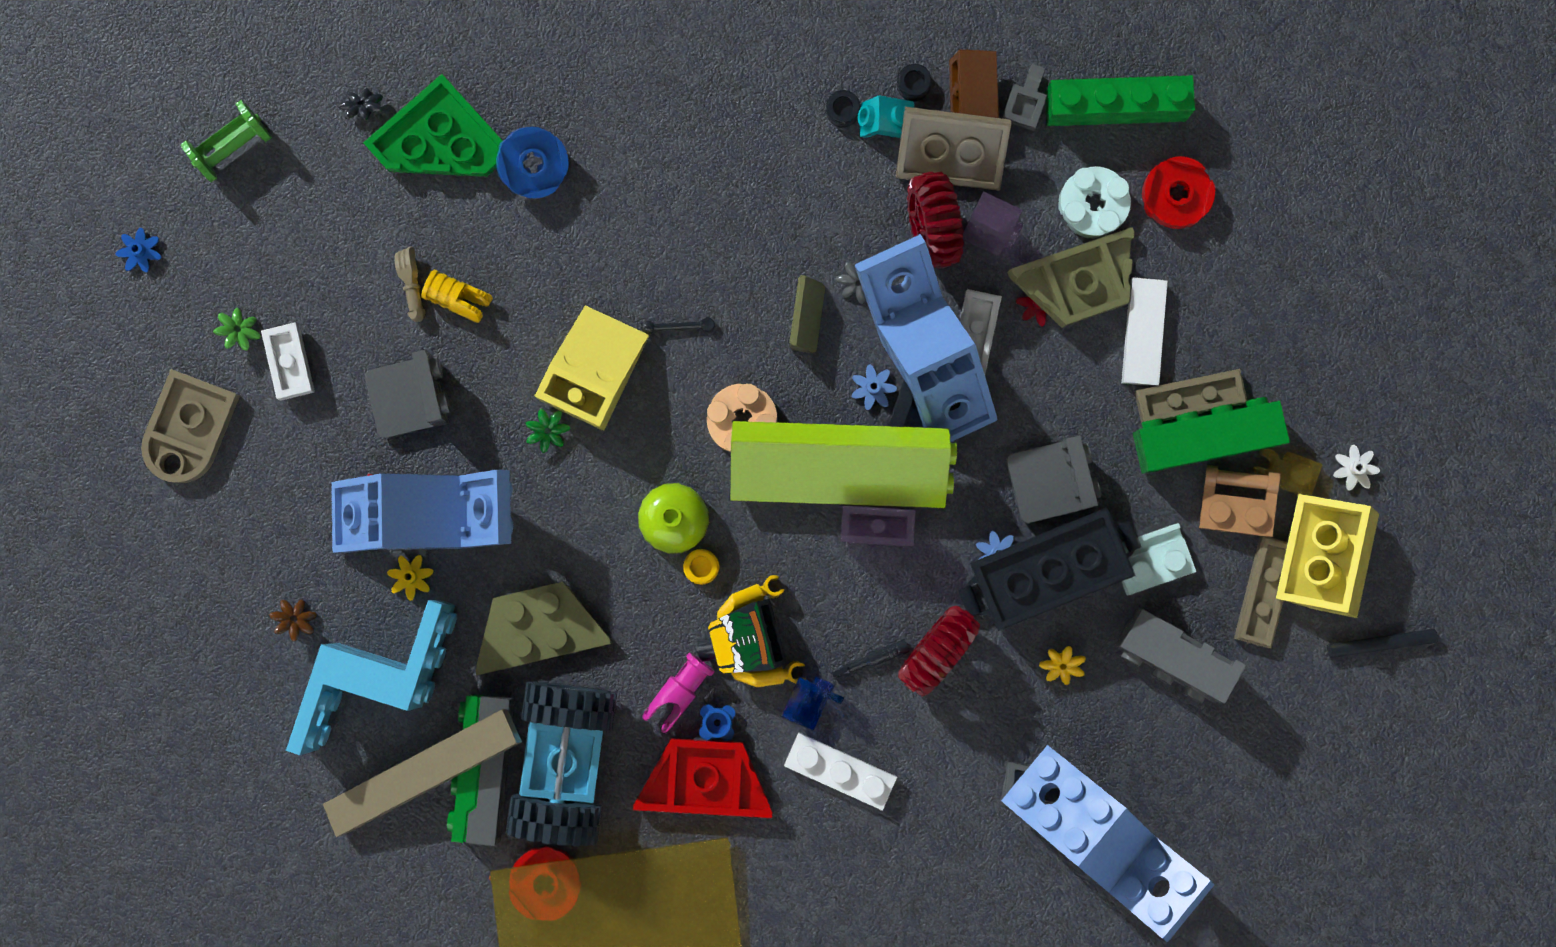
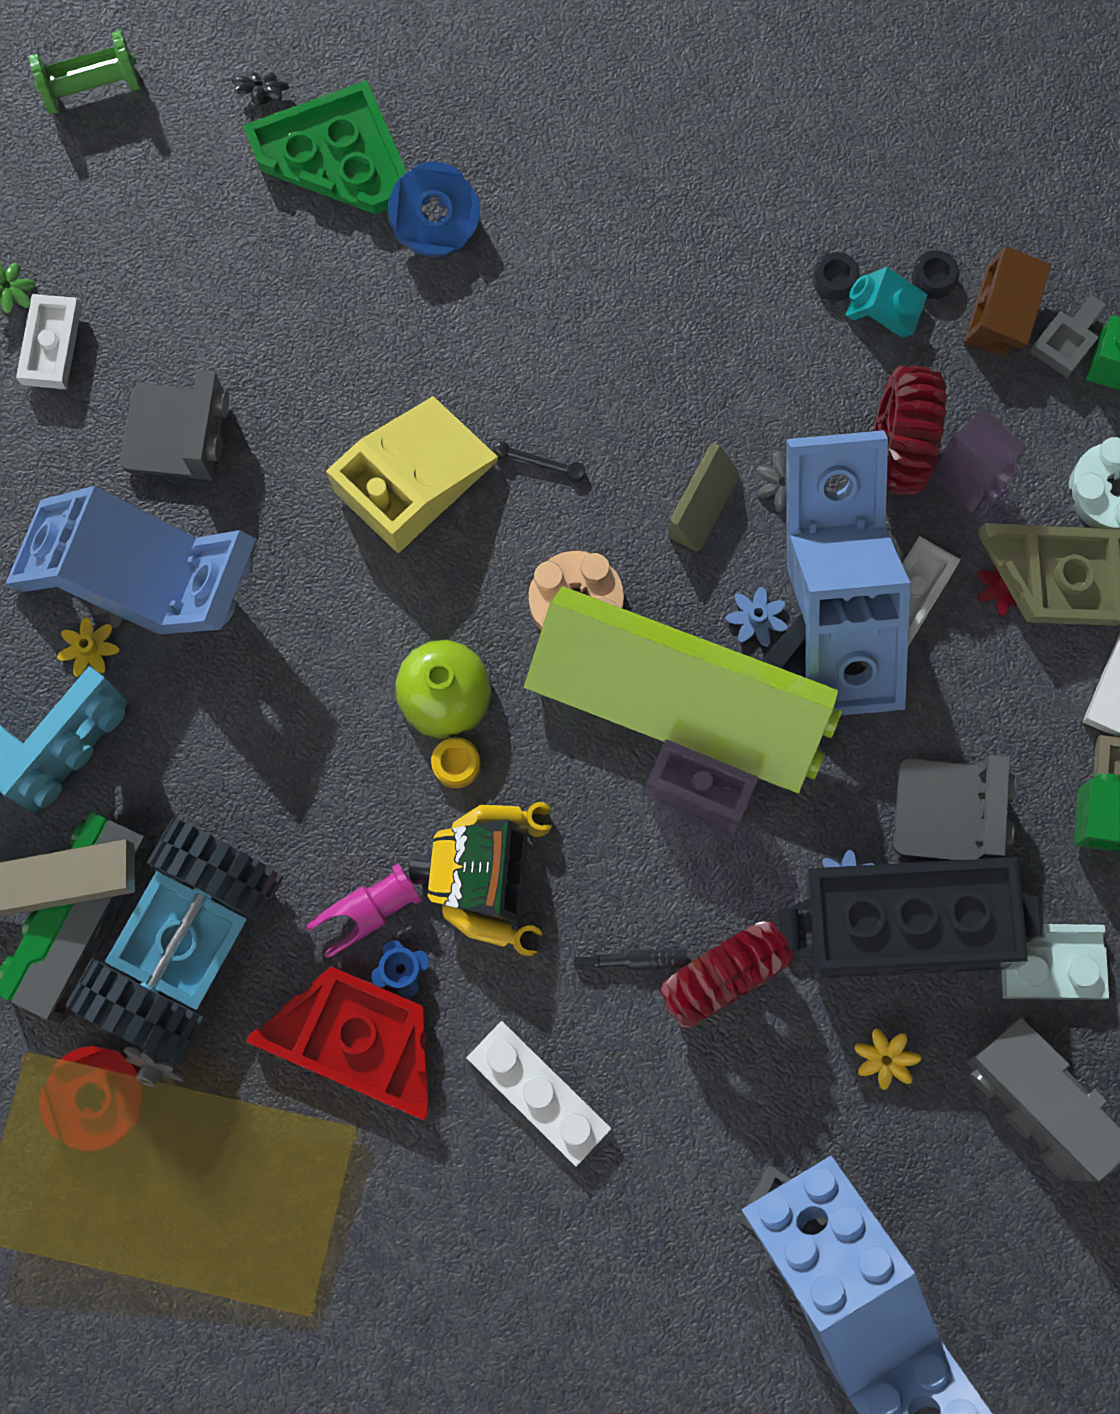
camera: 20 degrees right, 10 degrees down
dark tan piece [395,246,426,322] -> none
yellow hinge [421,269,493,323] -> none
olive wing [475,582,612,676] -> none
green plant [525,409,570,453] -> none
clear blue bracket [781,677,844,730] -> none
dark tan tile [895,107,1011,191] -> none
none -> dark grey plant [124,1046,186,1087]

